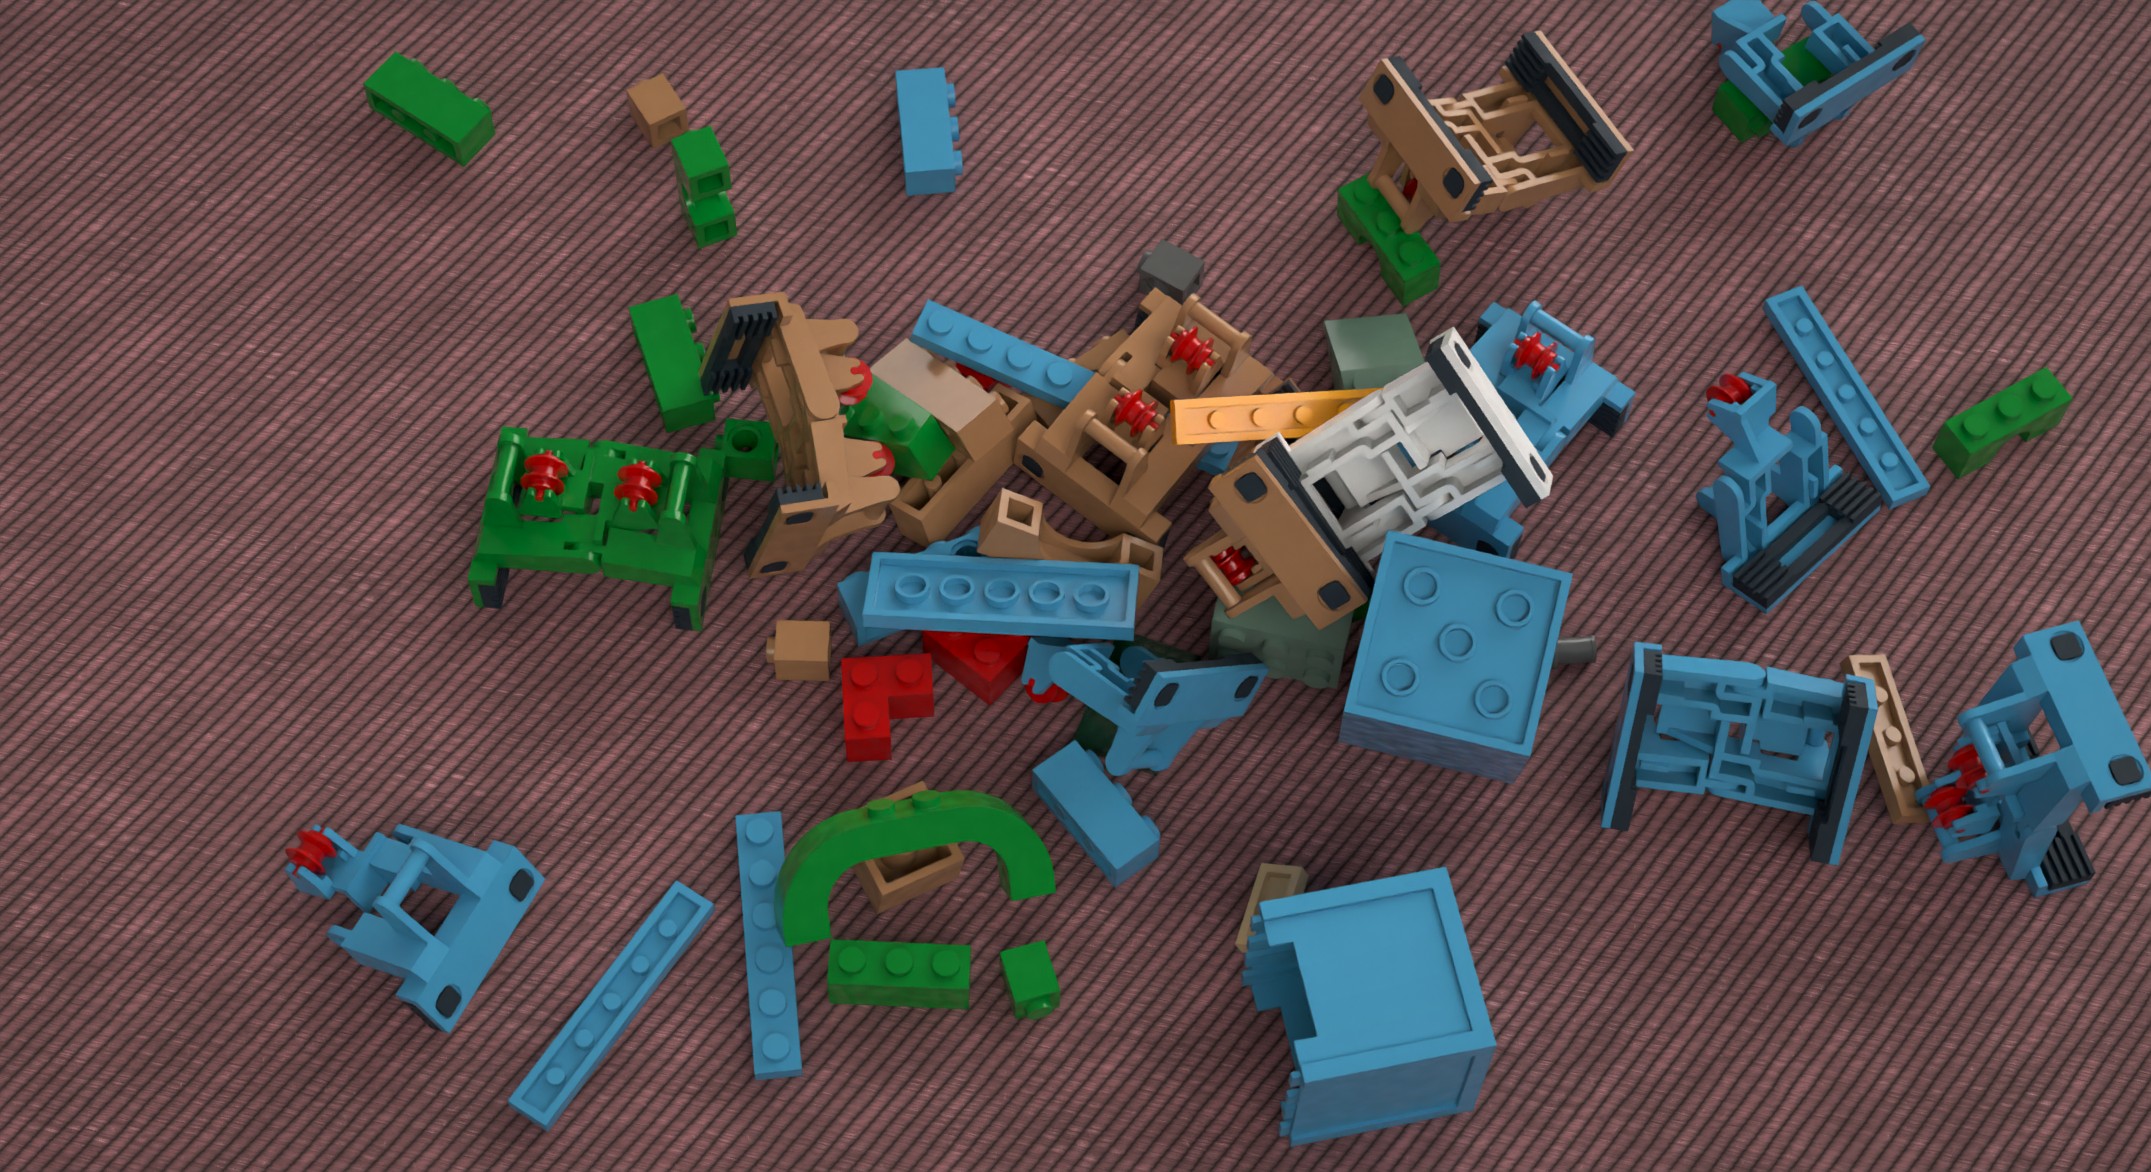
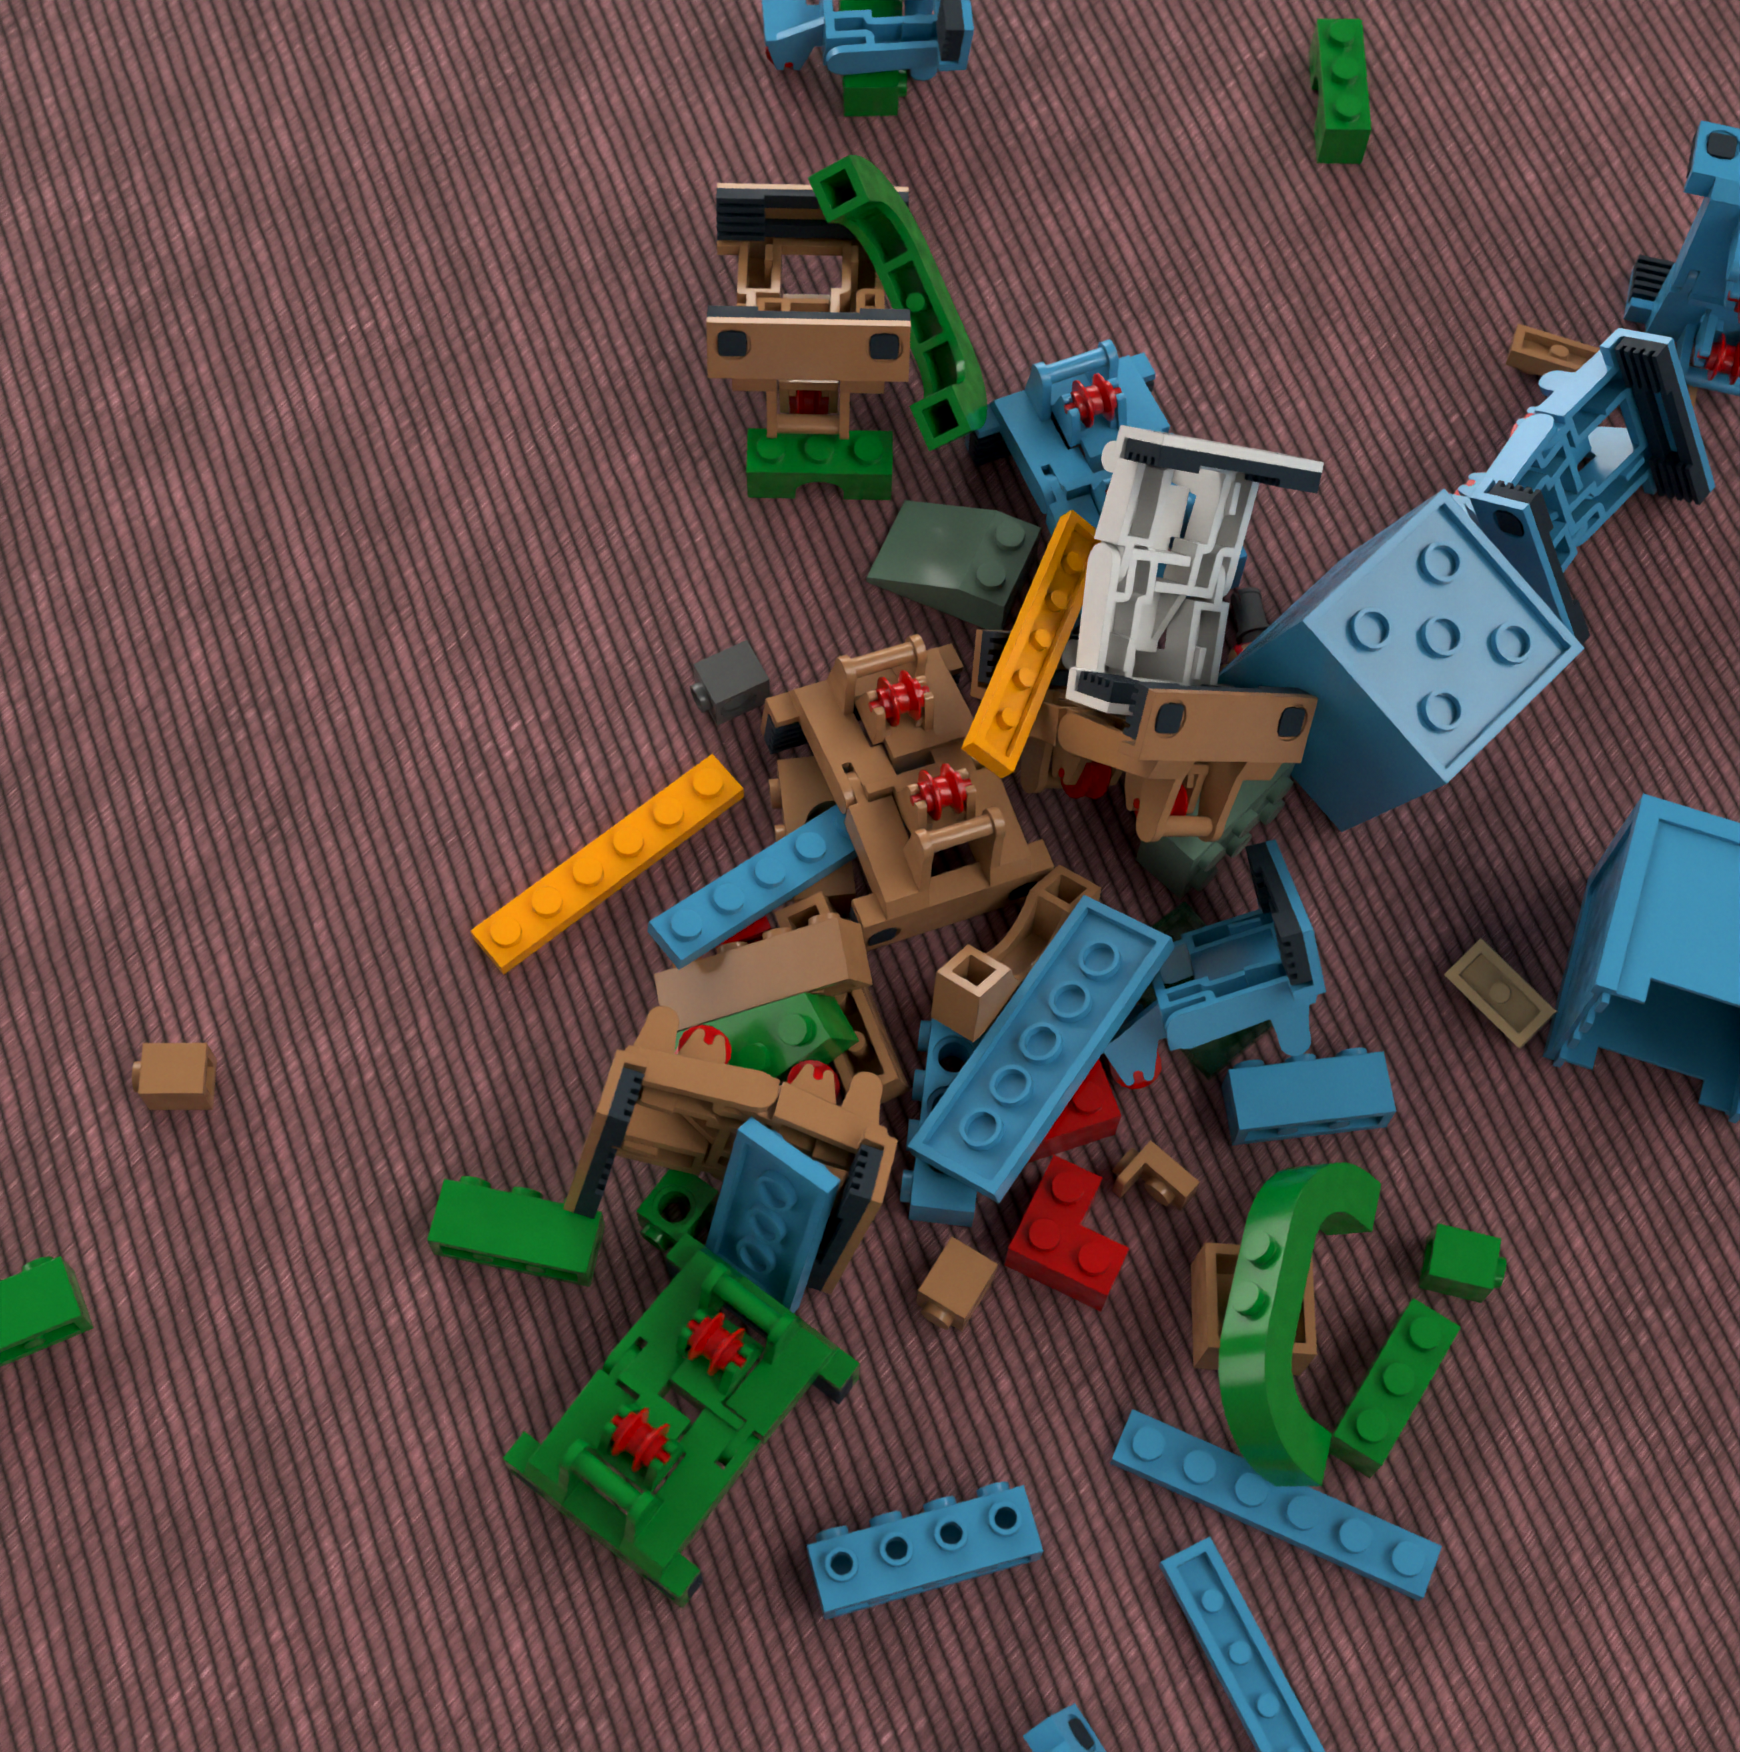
camera: 60 degrees left, 5 degrees up
green arch [671,125,737,249] -> none
dark azure brick [895,67,963,196] -> none
dark azure container [1696,372,1881,614] -> none
dark azure plate [1762,286,1930,510] -> none
none -> light orange plate [470,754,744,975]
none -> dark azure plate [705,1117,841,1313]
none -> green arch [807,155,987,451]
none -> dark azure brick [807,1481,1043,1620]
none -> medium nougat bracket [1112,1140,1200,1211]

